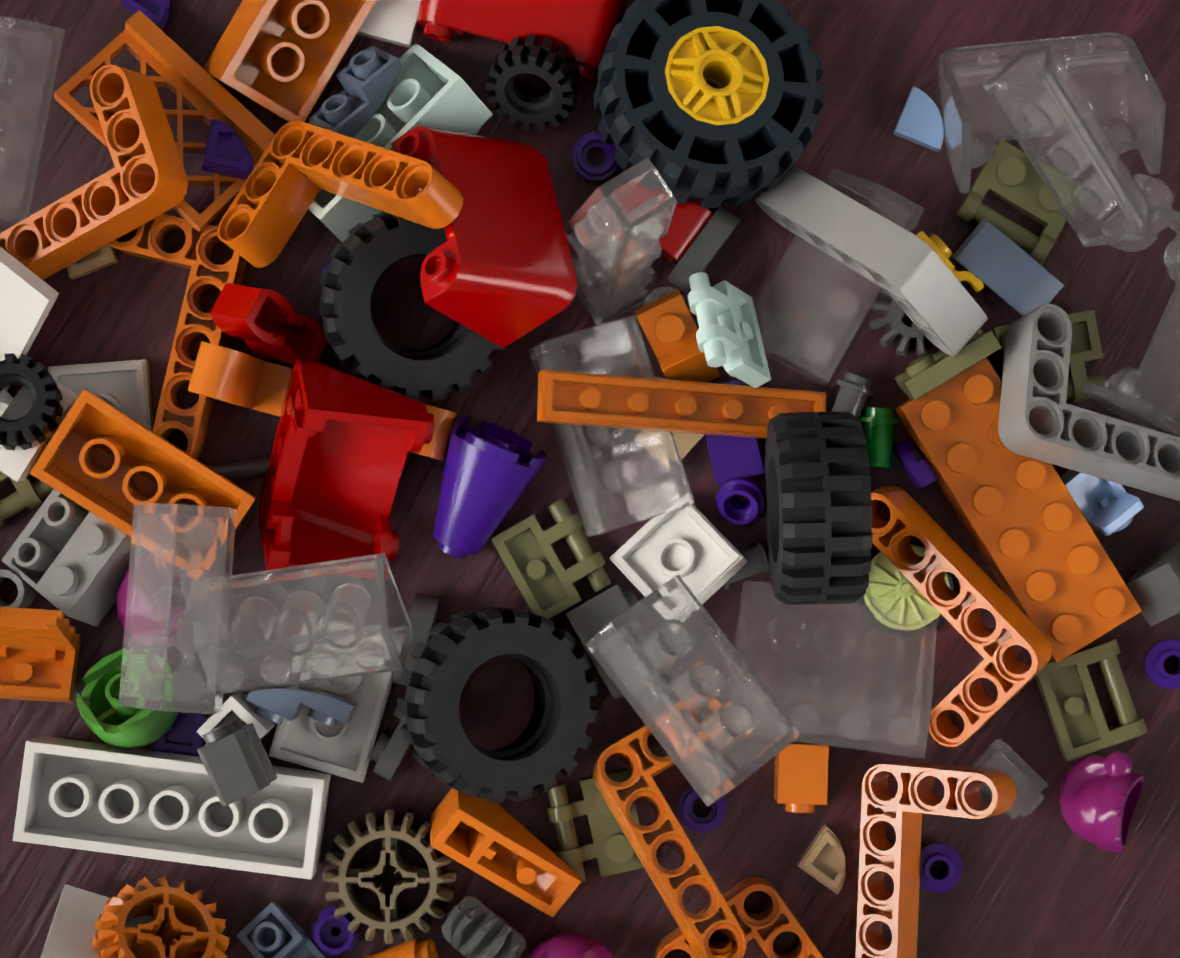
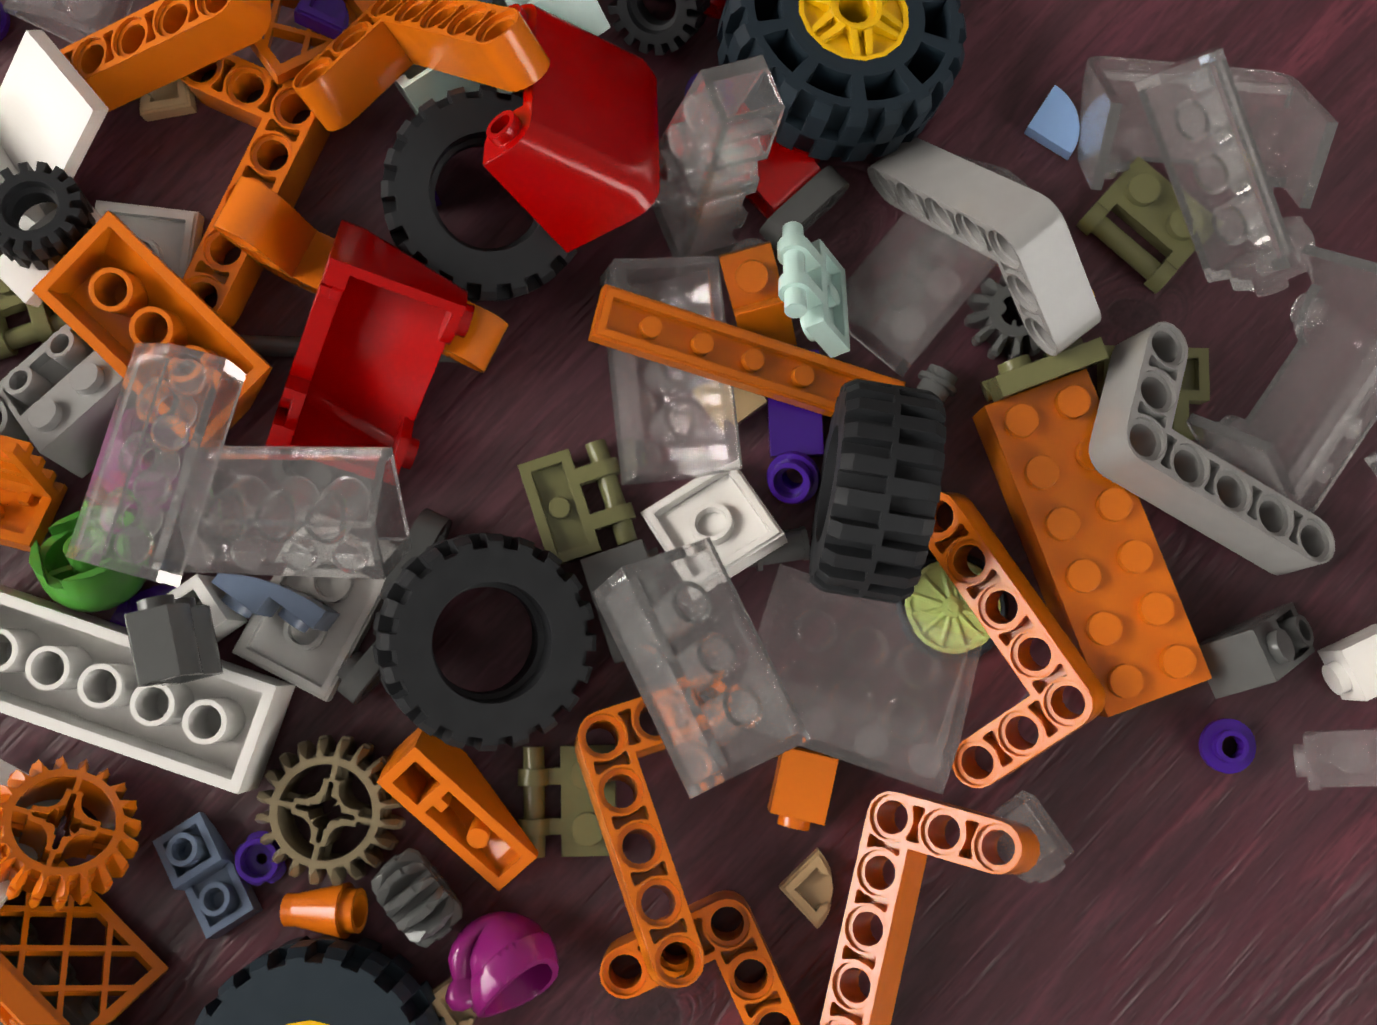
camera: 15 degrees right, 5 degrees down
red brick [210,283,327,366] -> none
dark purple cone [433,416,546,559] -> none
dark purple plate [677,782,726,832] -> none
green pin [860,407,899,468] -> none
dark purple tile [892,438,937,489] -> none
dark purple plate [920,843,963,893] -> none
sand blue slope [952,219,1064,317] -> none
olive plate [1035,638,1148,761] -> none
magenta piece [1059,751,1144,854] -> none
light blue bracket [1060,470,1144,536] -> none

